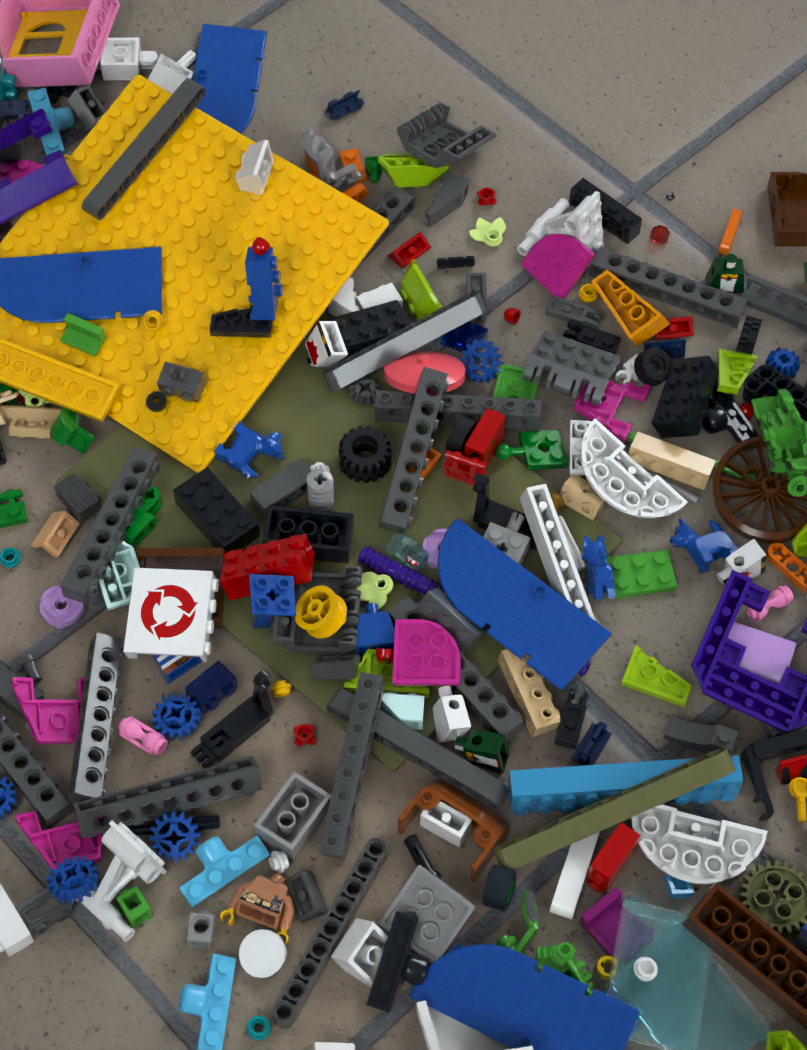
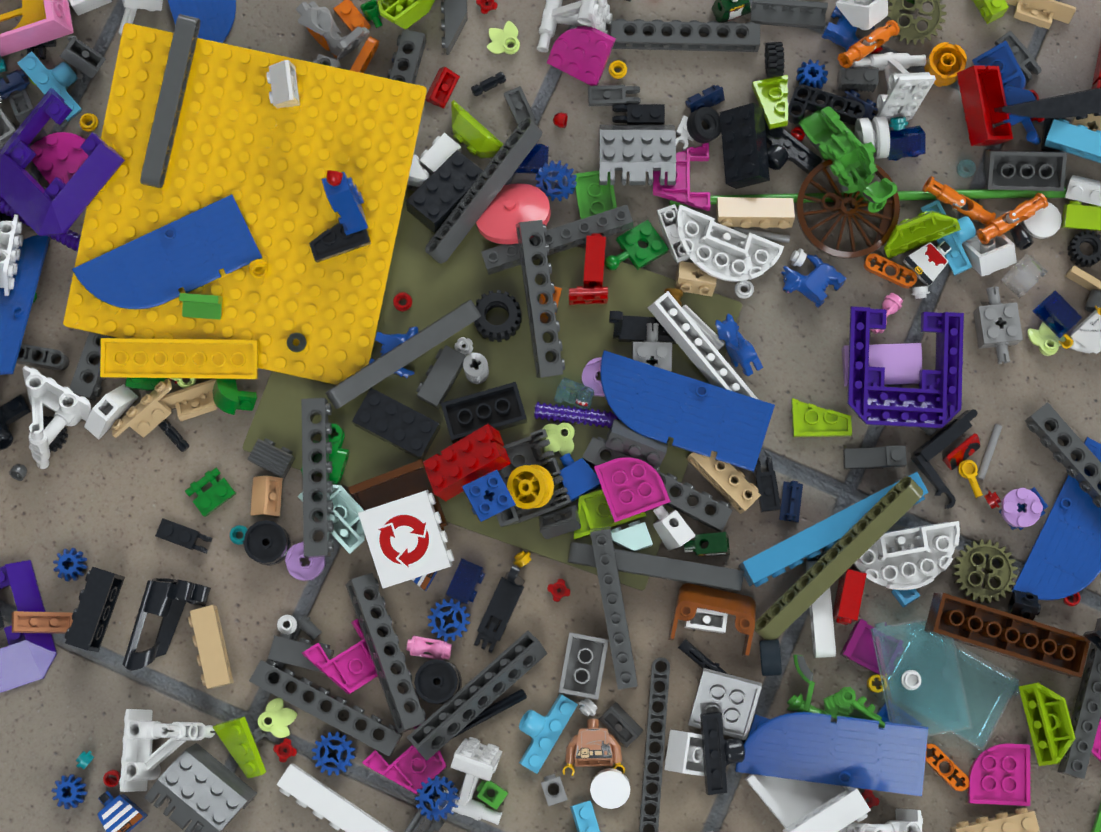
camera: 20 degrees left, 20 degrees up
blue gear [149,810,200,862] -> none
dark grey brick [156,361,207,403] -> none
white torso [306,321,348,367] -> none
dark grey gear [349,376,381,405] -> none
red hinge [376,648,394,664] -> none
black tyre [445,416,478,455] -> none
light orange wedge [591,270,670,347] -> none
bright green plate [606,549,677,599] -> none
red slope [653,316,694,340] -> none
white torso [717,539,766,585] -> none
none -> black wheel [243,520,291,566]
none -> white plate [277,615,297,635]
none -> dark grey beam [325,299,481,409]
none -> red plate [393,292,412,312]
none -> black wheel [414,659,462,704]
none -> white plate [735,280,754,299]
none -> white plate [790,248,807,267]

